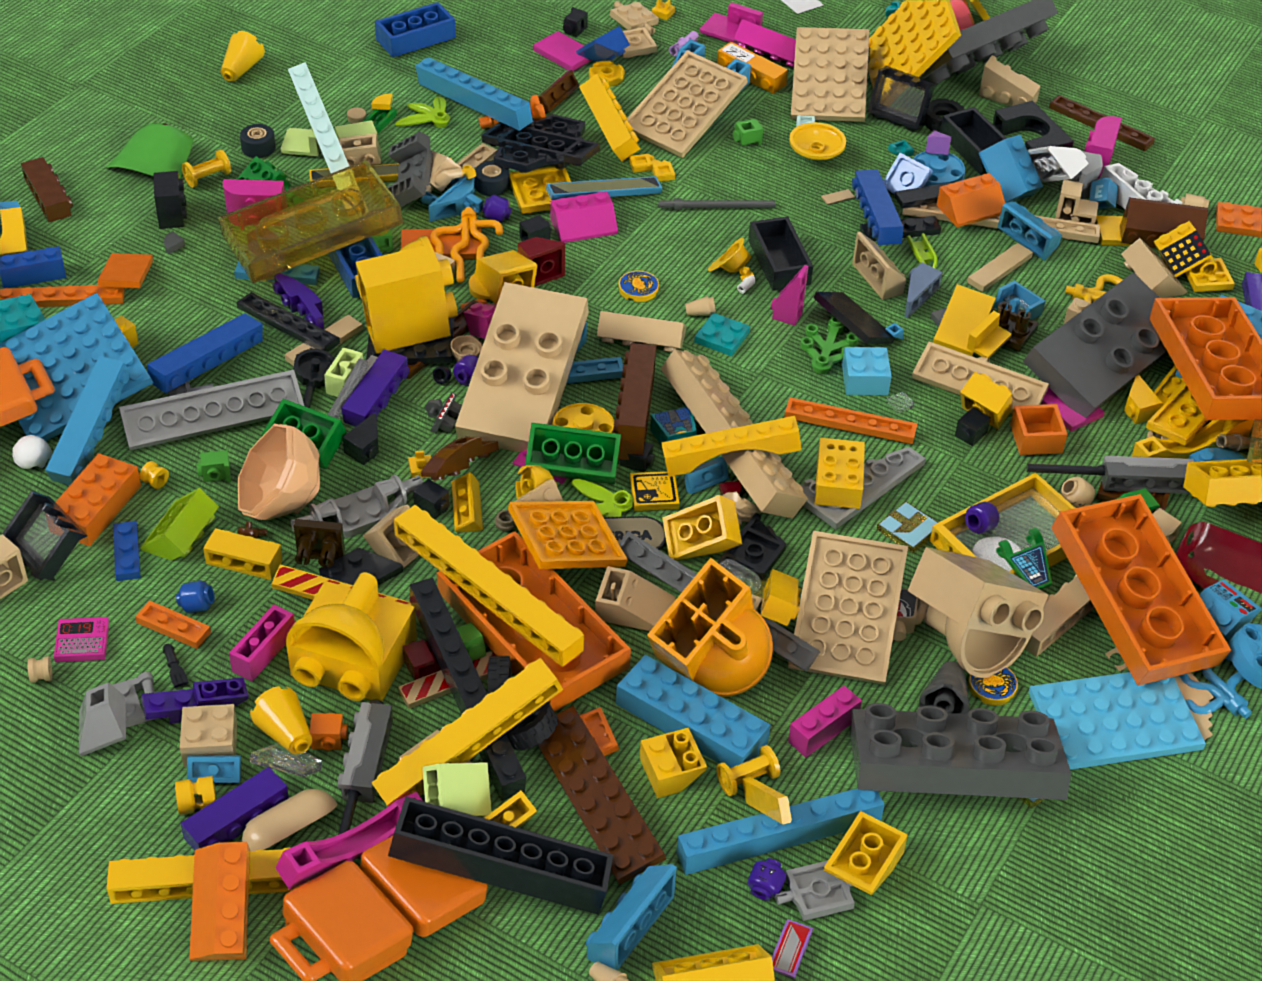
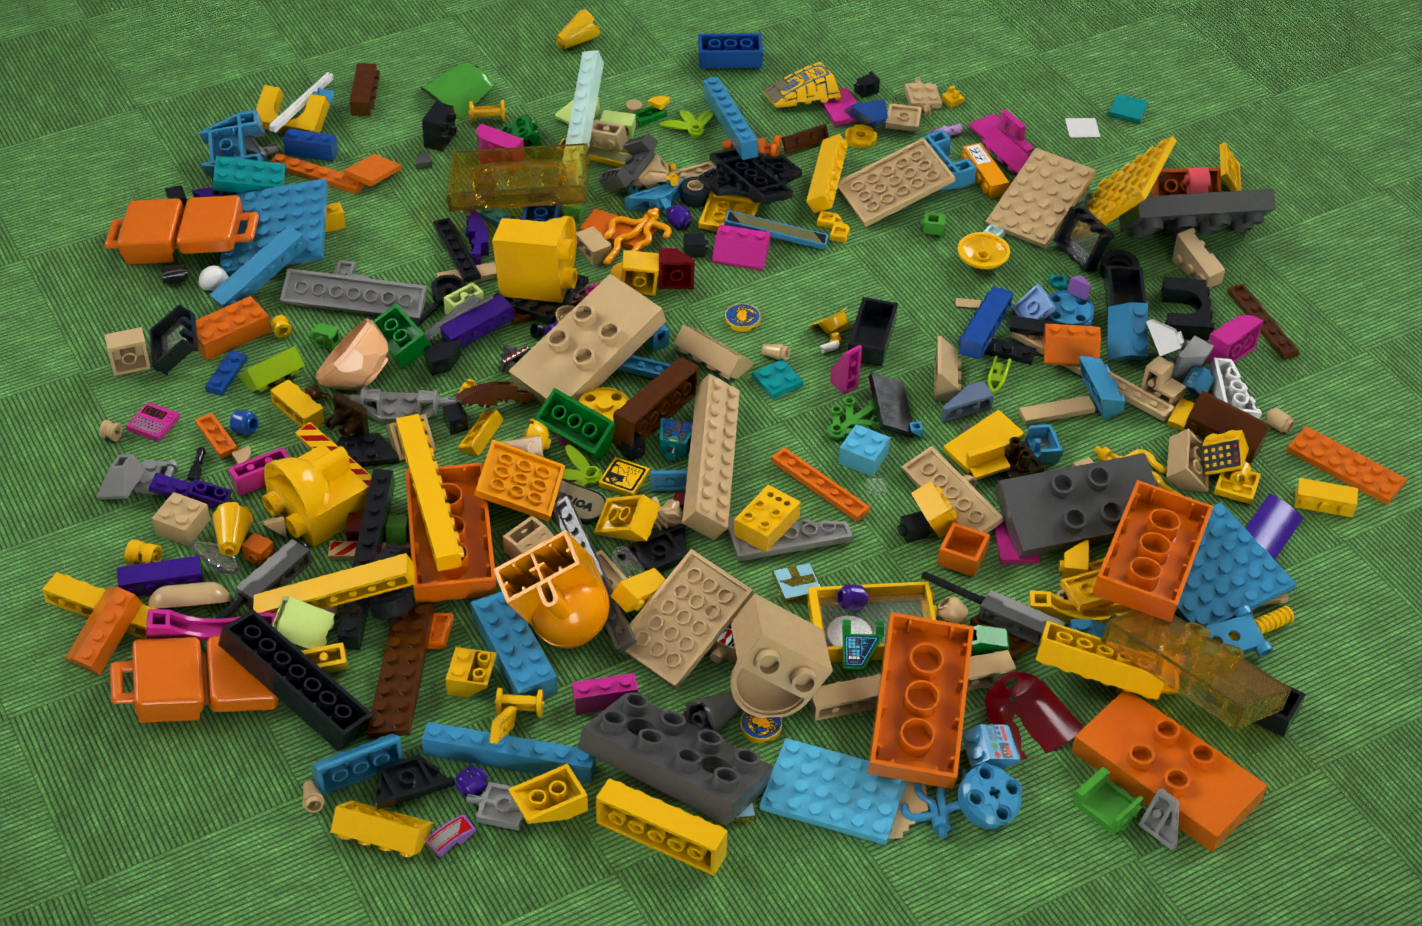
camera: 30 degrees right, 0 degrees up
blue brick [147,313,263,393] -> none
dark azure plate [187,755,241,783] -> none
black wheel [240,124,276,158] -> none
dark grey bar [658,198,775,210] -> none
yellow arch [661,416,802,477] -> none
none -> tan tile [231,446,252,464]
none -> tan slope [261,516,287,538]
none -> black wing [375,755,455,810]
none -> yellow brick [596,778,728,876]
none -> yellow wedge [763,62,841,108]

